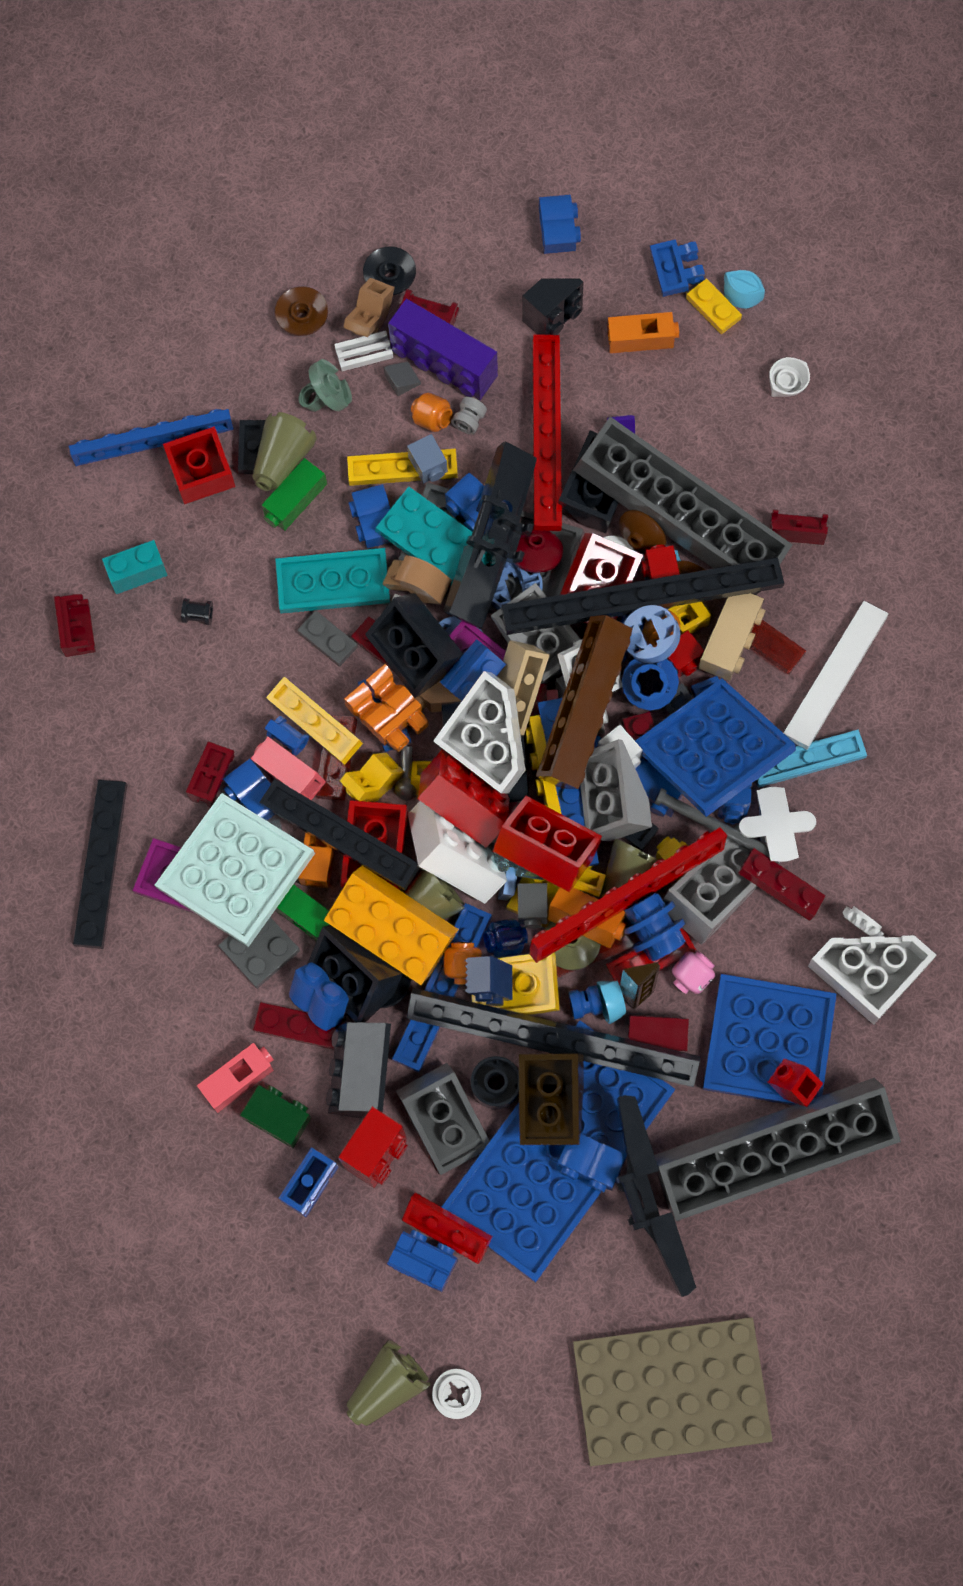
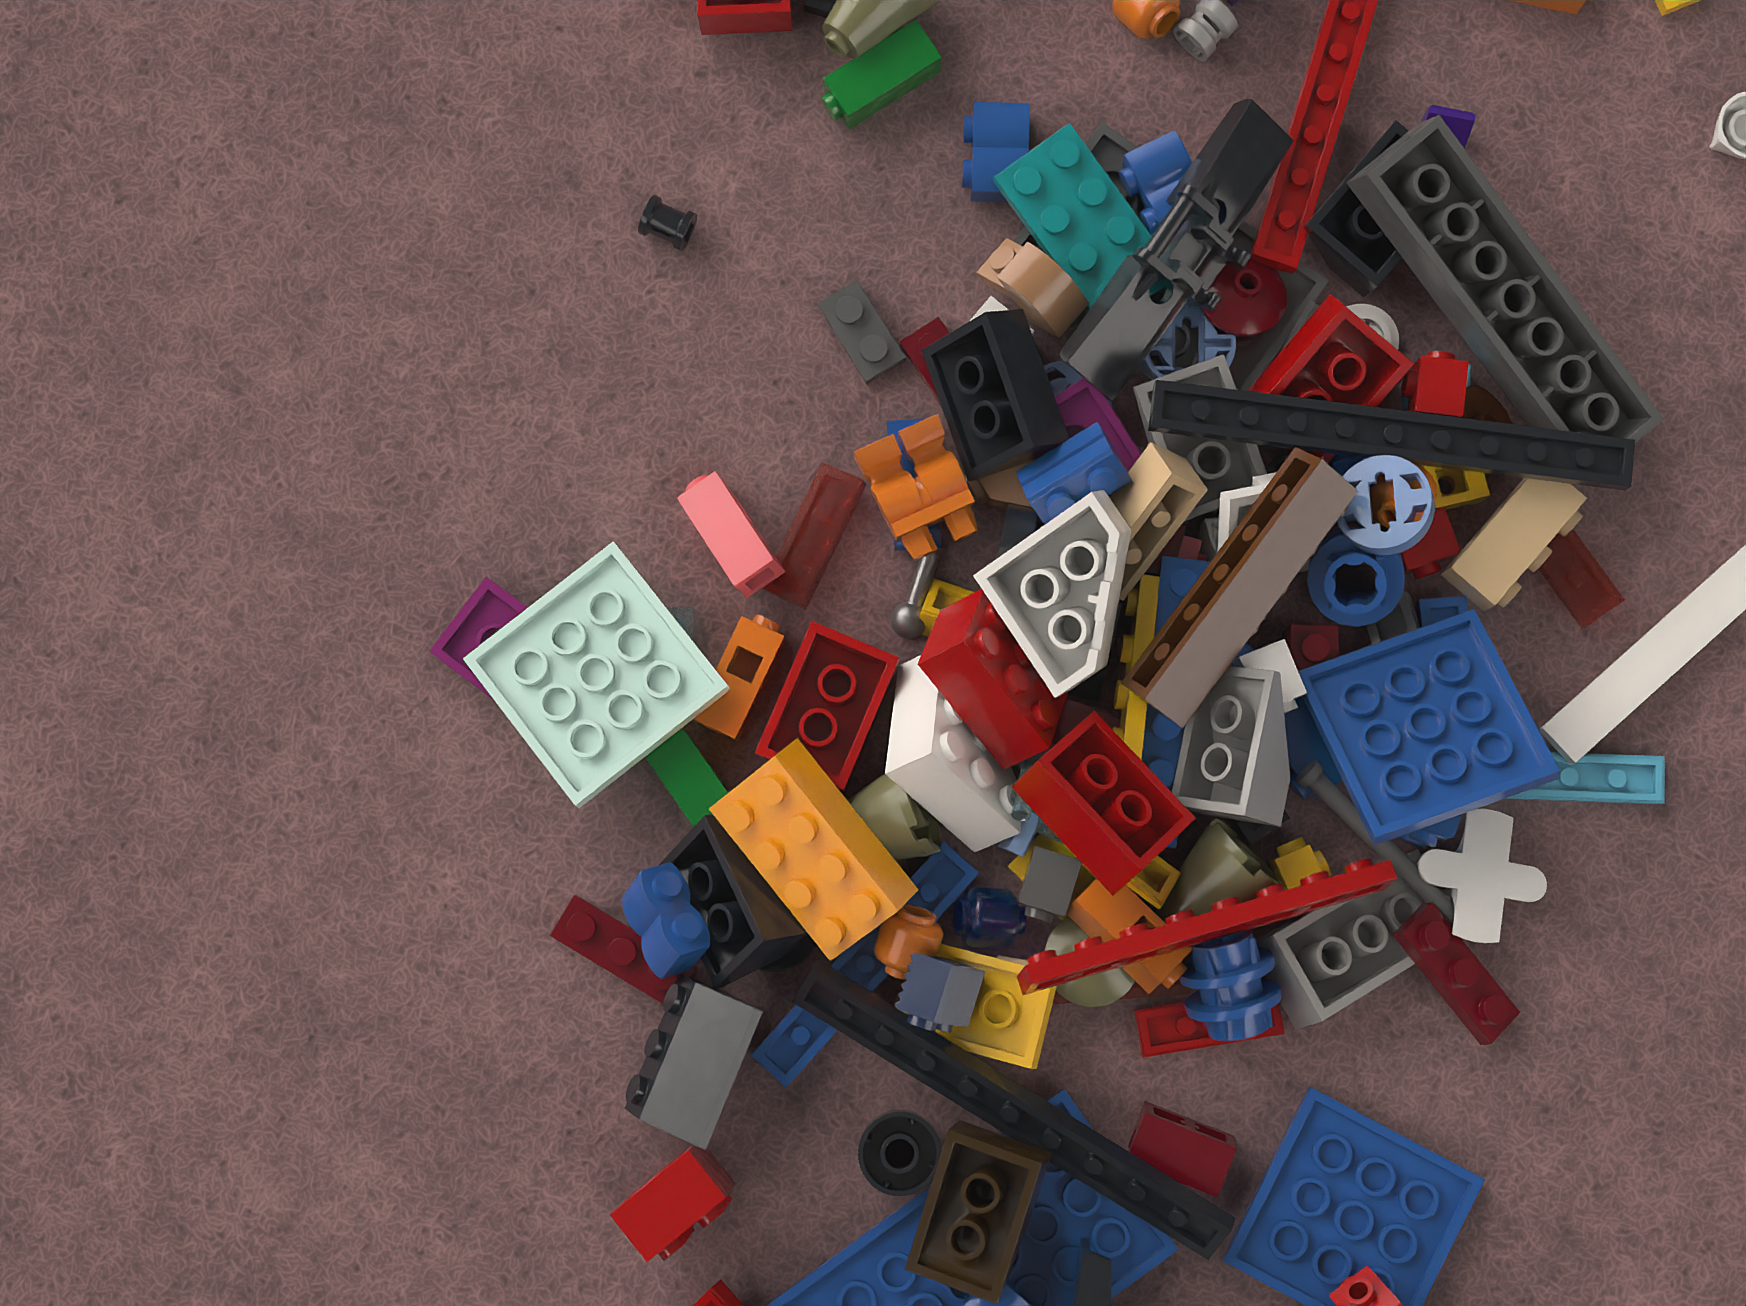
camera: 20 degrees right, 10 degrees up
dark red hinge [54,594,96,657] -> none
black plate [73,779,128,949] -> none
teal brick [102,540,168,594] -> none
dark red hinge [186,741,235,808] -> none
coral brick [197,1043,274,1113] -> none
dark grey plate [218,917,300,989] -> none
blue brick [223,759,275,821] -> none
dark green brick [240,1085,312,1149] -> none
black plate [259,779,420,891] -> none
blue piece [265,716,309,756] -> none
yellow plate [266,677,363,765] -> none
teal plate [275,548,390,614] -> none
blue brick [278,1147,339,1218] -> none
yellow brick [340,753,405,802] -> none
yellow plate [347,449,458,486] -> none
dark grey slope [396,1063,490,1175] -> none
sand blue brick [407,434,448,484] -> none
blue wheel [568,985,603,1020] -> none
medium azure hat [596,981,626,1024] -> none
reddish brown dish [619,510,666,556] -> none
dark brown slope [620,962,660,1009] -> none
bright pink head [672,951,715,994] -> none
dark red hinge [770,509,828,545] -> none
white brick [808,935,936,1025] -> none
white gear [843,906,884,937] -> none

